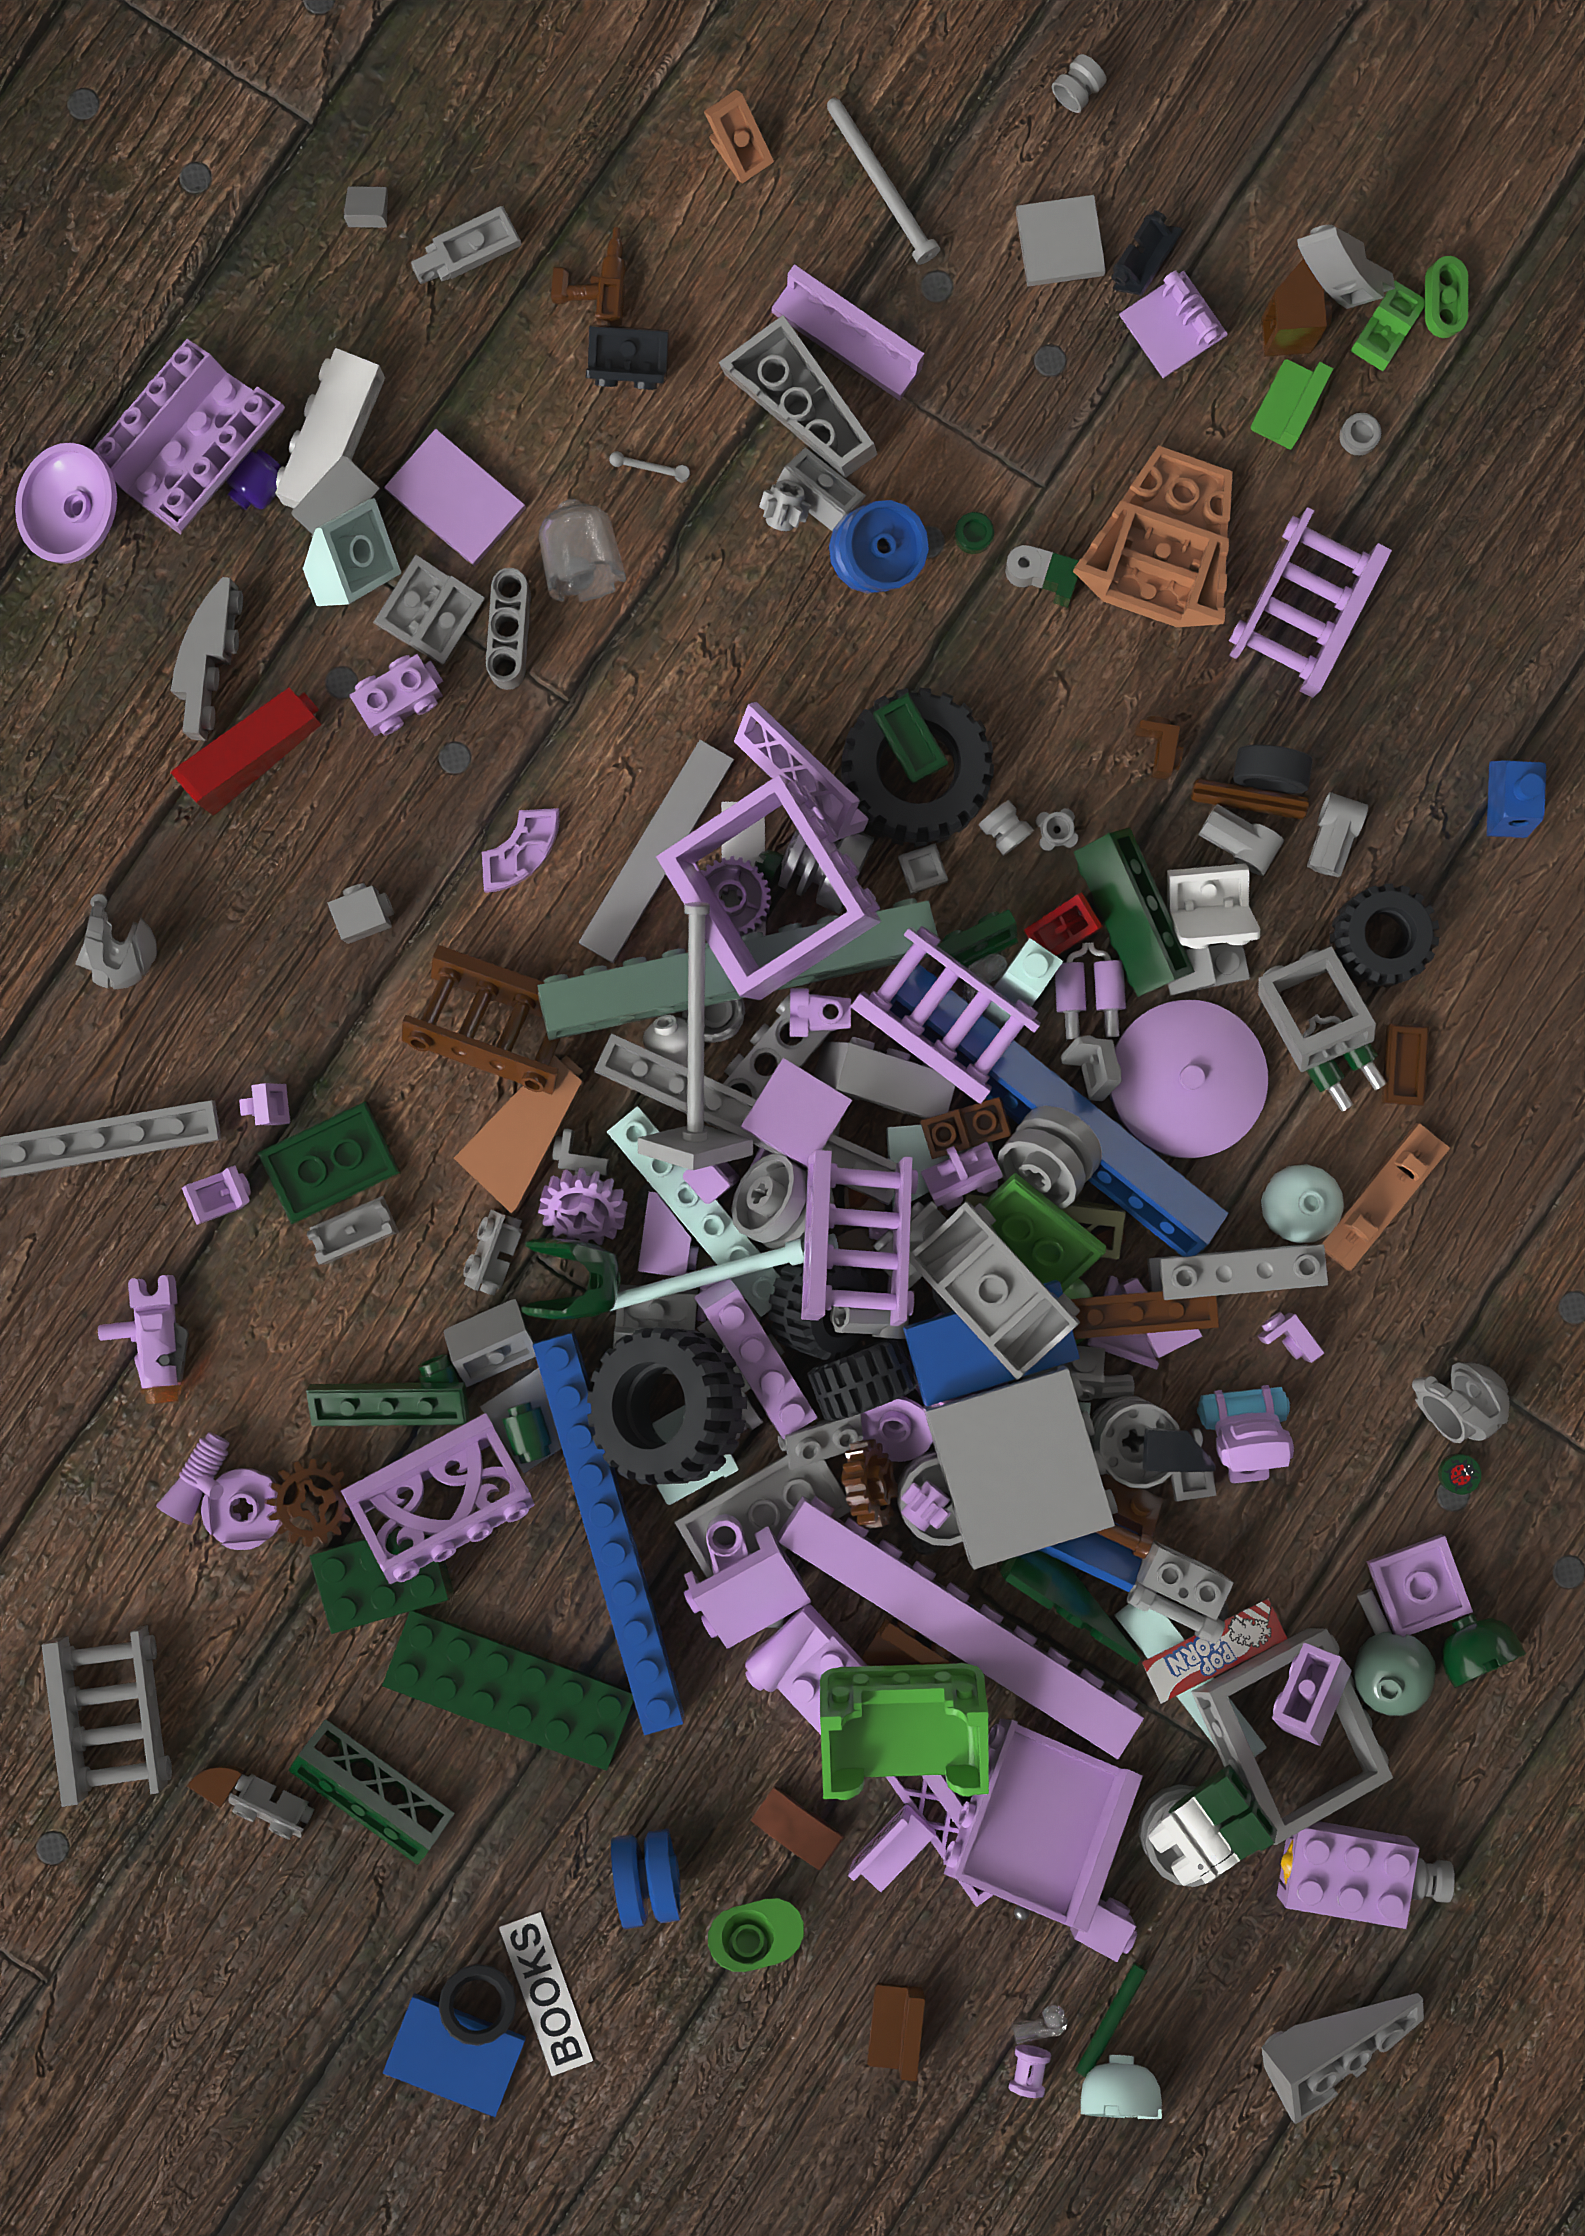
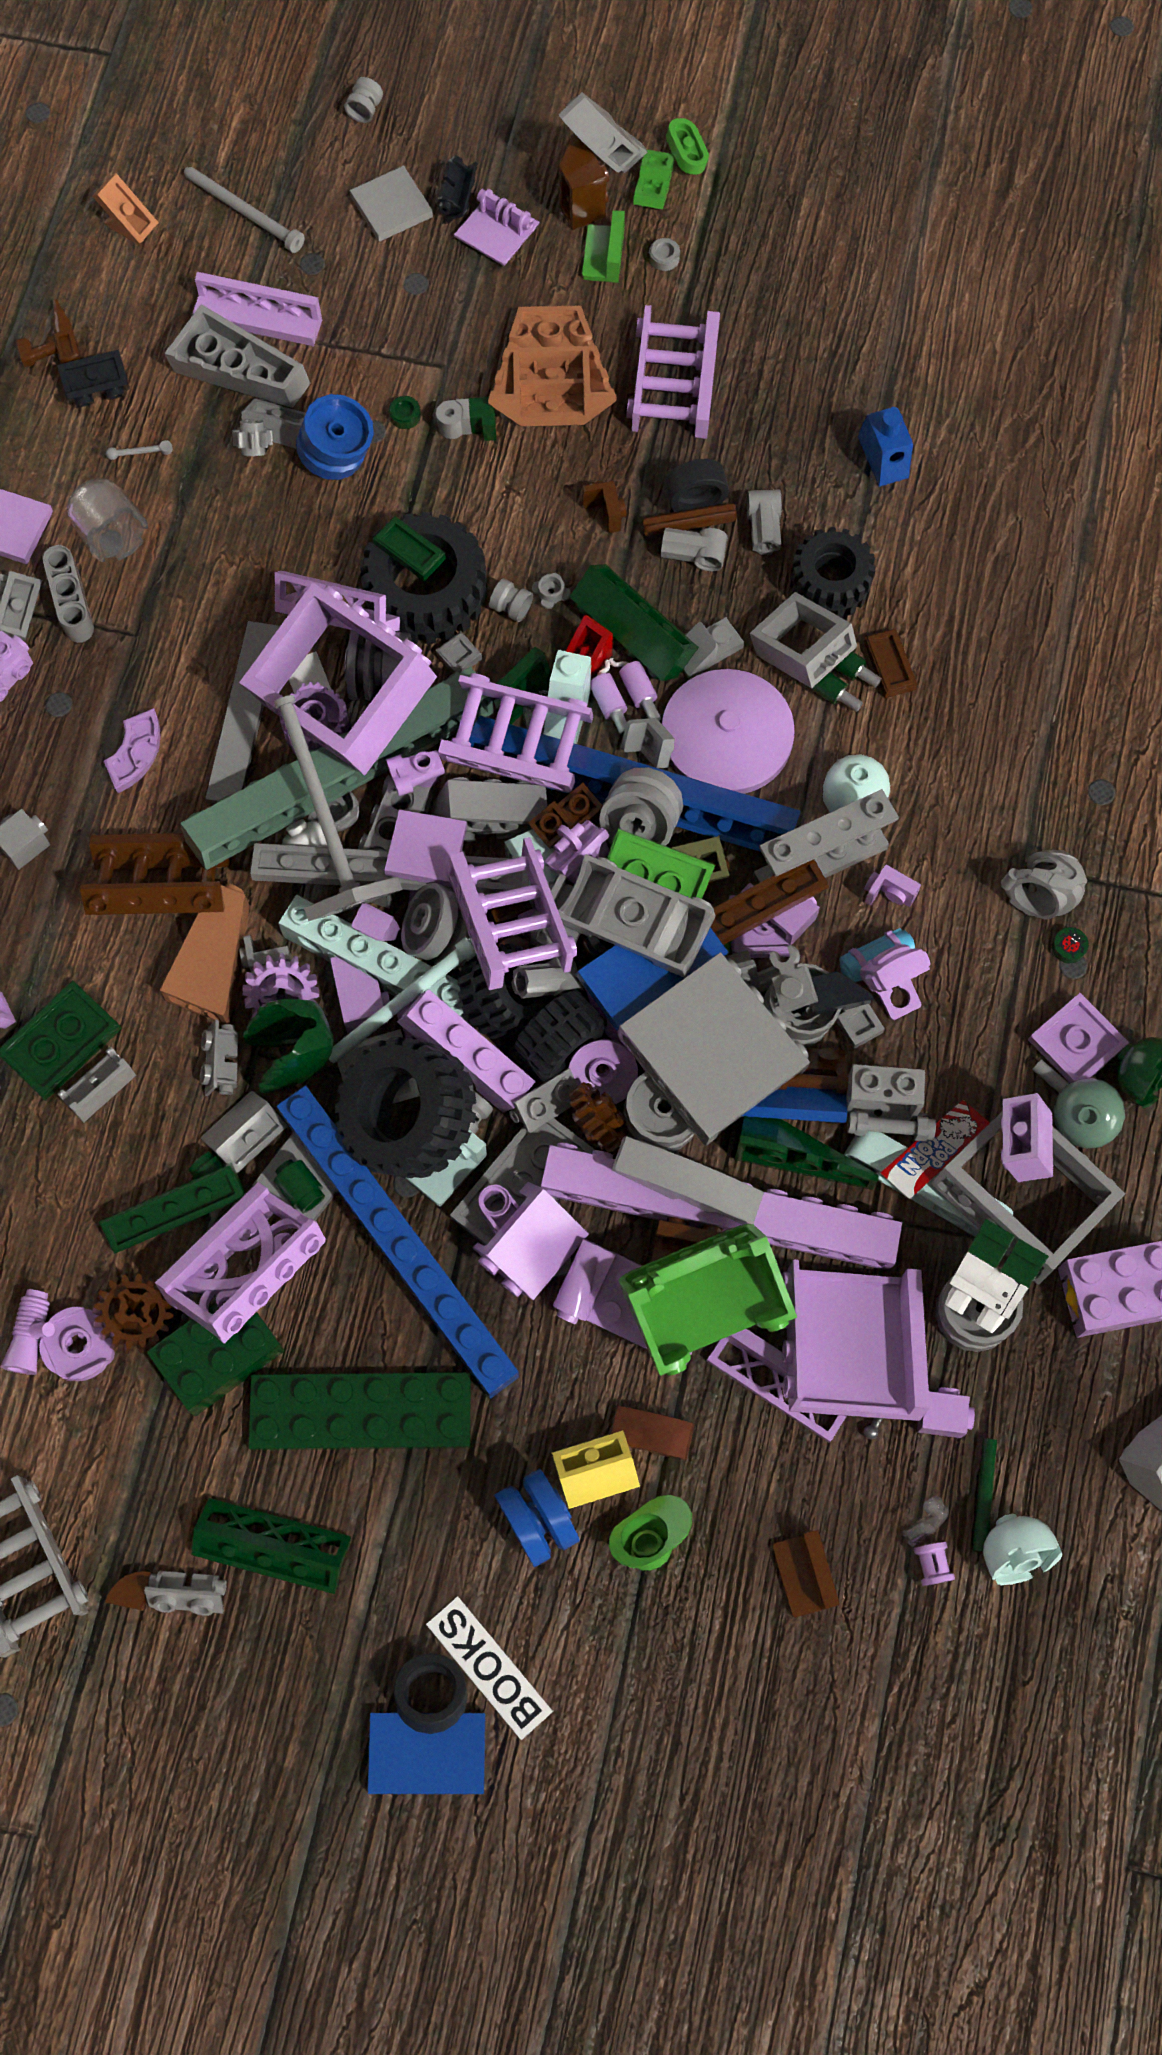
camera: 15 degrees left, 15 degrees down
dark green hinge [754,850,784,885] -> none
lavender panel [848,1803,936,1892] -> none
lavender gear [900,1480,951,1532] -> none
white bracket [1167,863,1261,949] -> none
nougat hinge [1318,1123,1450,1271] -> none
none -> light yellow brick [552,1431,640,1509]
none -> light grey slope [611,1136,764,1225]
none -> light grey plate [770,945,818,1013]

